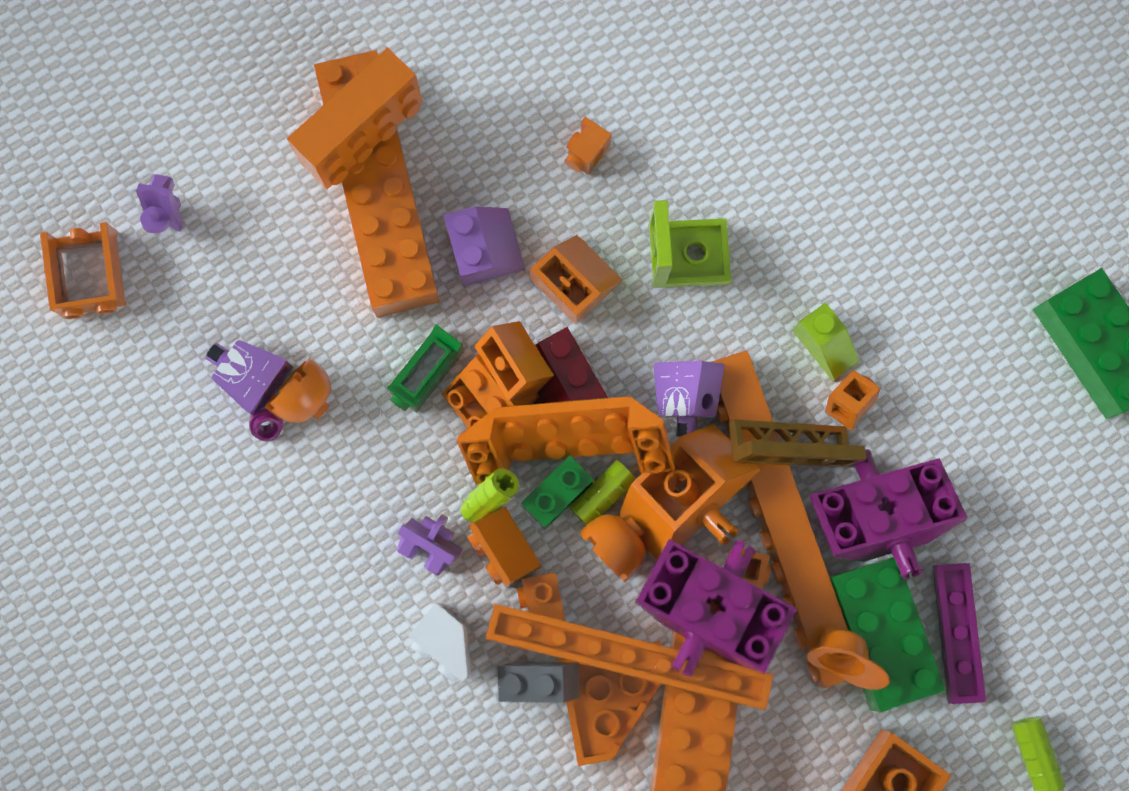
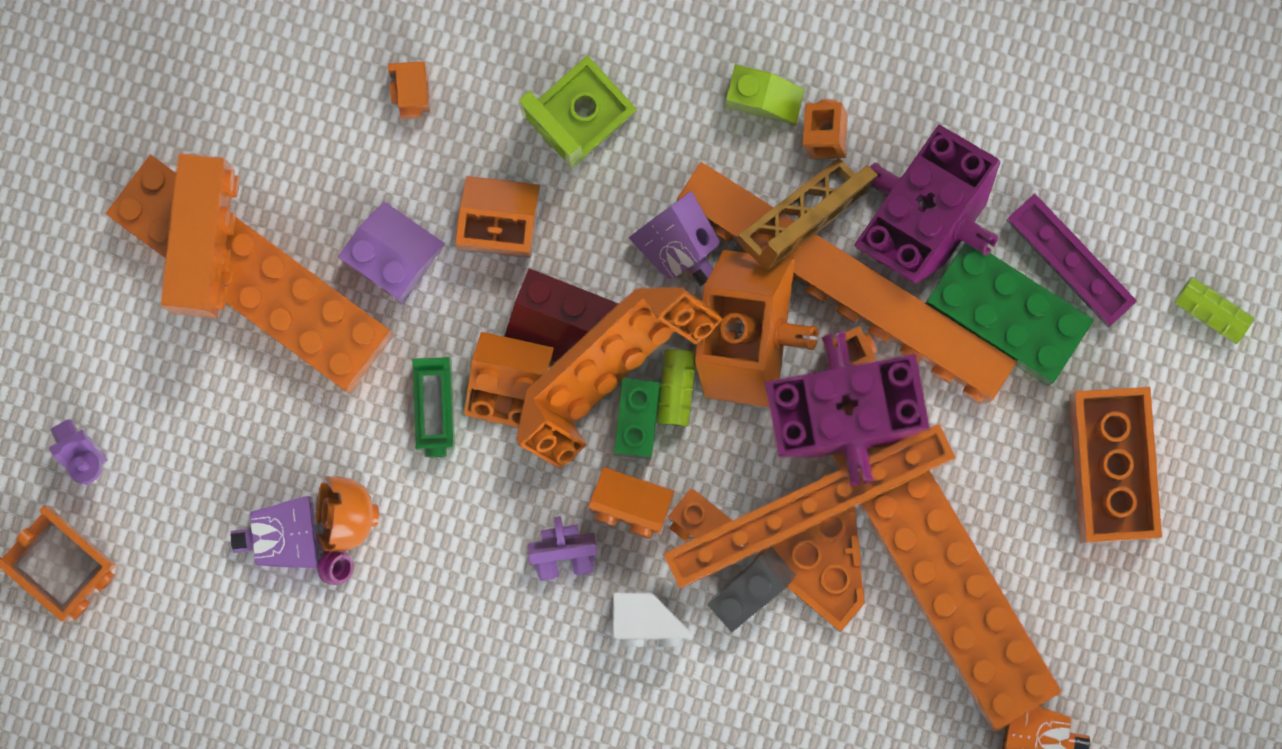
camera: 35 degrees left, 5 degrees up
lime axle [461,468,519,523] -> none
orange brick [474,321,554,401] -> none
orange cylinder [579,514,645,583] -> none
orange piece [806,625,889,690] -> none

